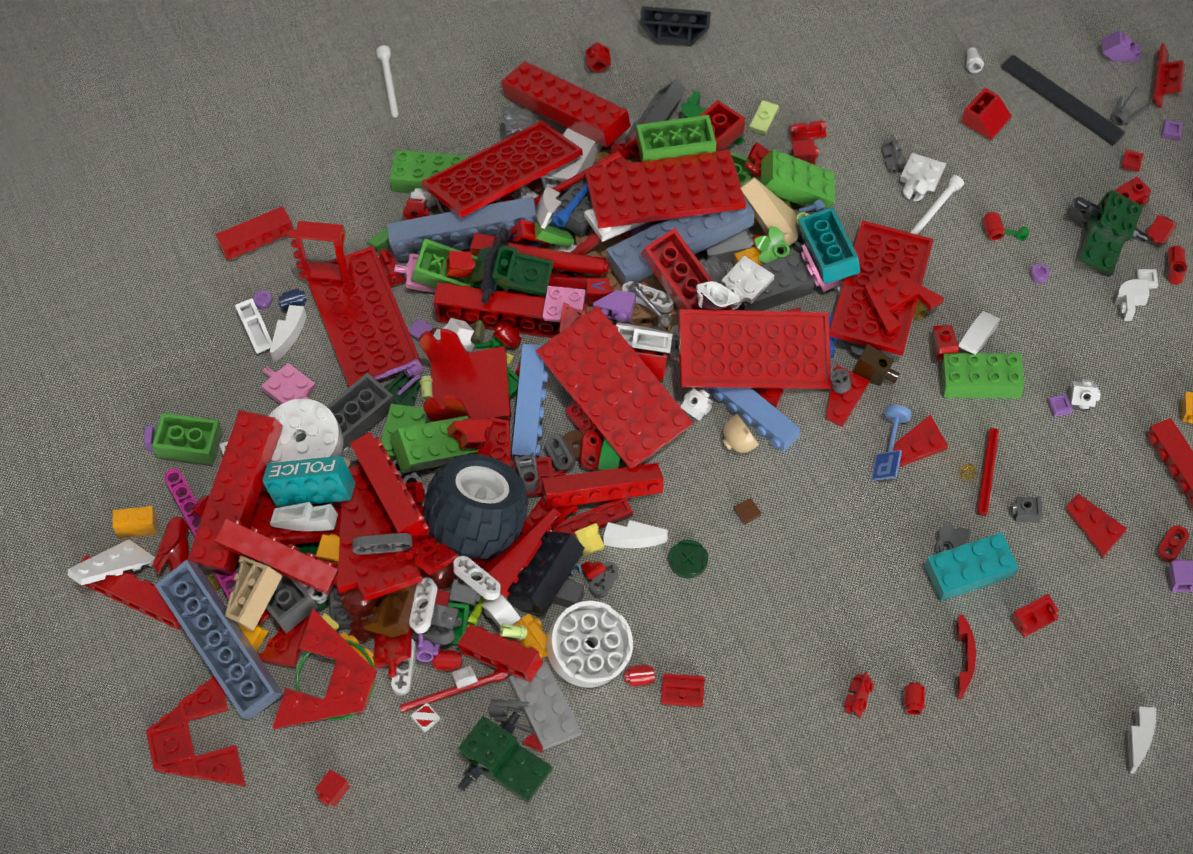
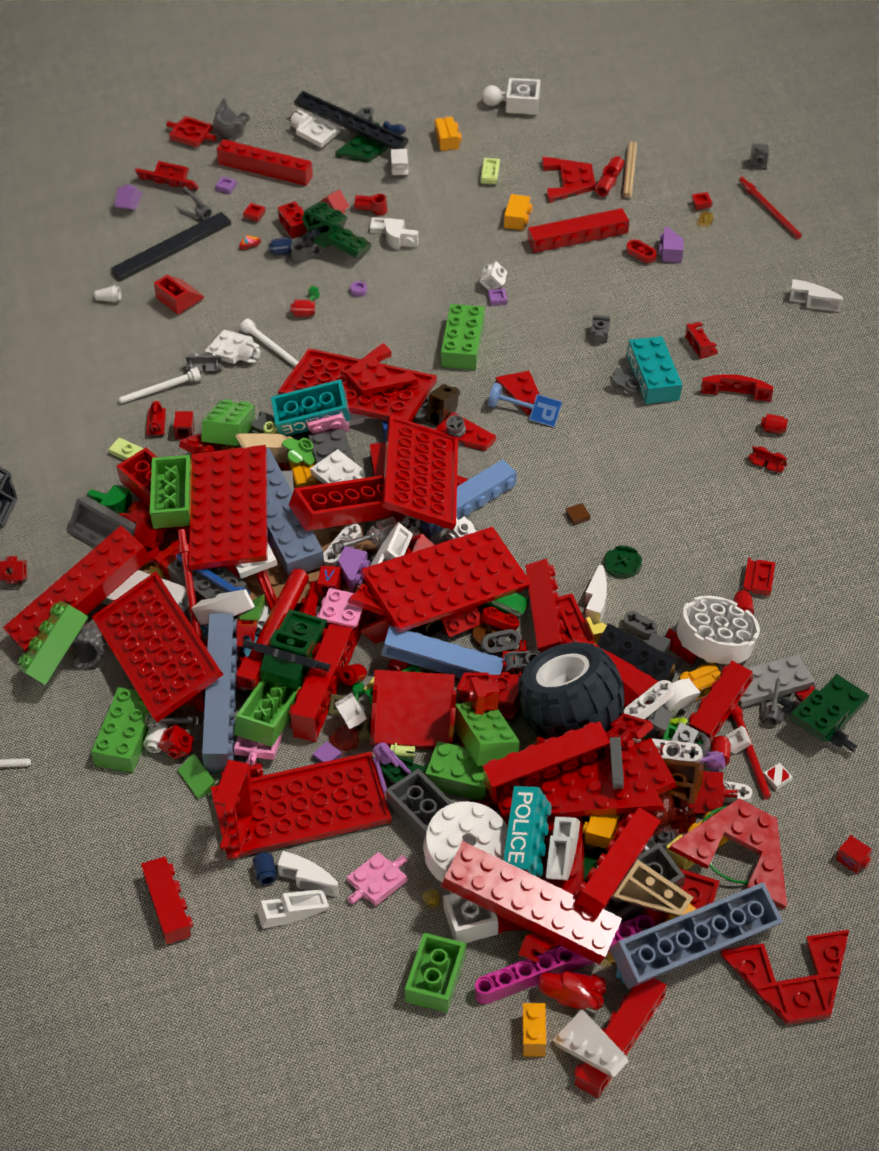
camera: 85 degrees left, 10 degrees down
medium lavender tile [144,426,156,452] -> none
medium lavender tile [253,290,272,310] -> none
red brick [446,251,475,277] -> none
yellowish green pin [500,623,527,641] -> none
red tile [581,561,606,580] -> none
white hat [696,281,740,310] -> none
tan cylinder [723,414,759,453] -> none
medium blue hand [799,200,826,213] -> none
red brick [932,325,959,361] -> none
white slope [959,311,1000,355] -> none
clear yellow hinge [960,464,977,481] -> none
red axle [977,428,999,516] -> none
red wing [1065,493,1127,559] -> none
none -> bright green brick [17,601,88,685]
none -> white piece [118,367,201,404]
none -> red tile [239,234,261,250]
none -> dark blue brick [268,237,292,256]

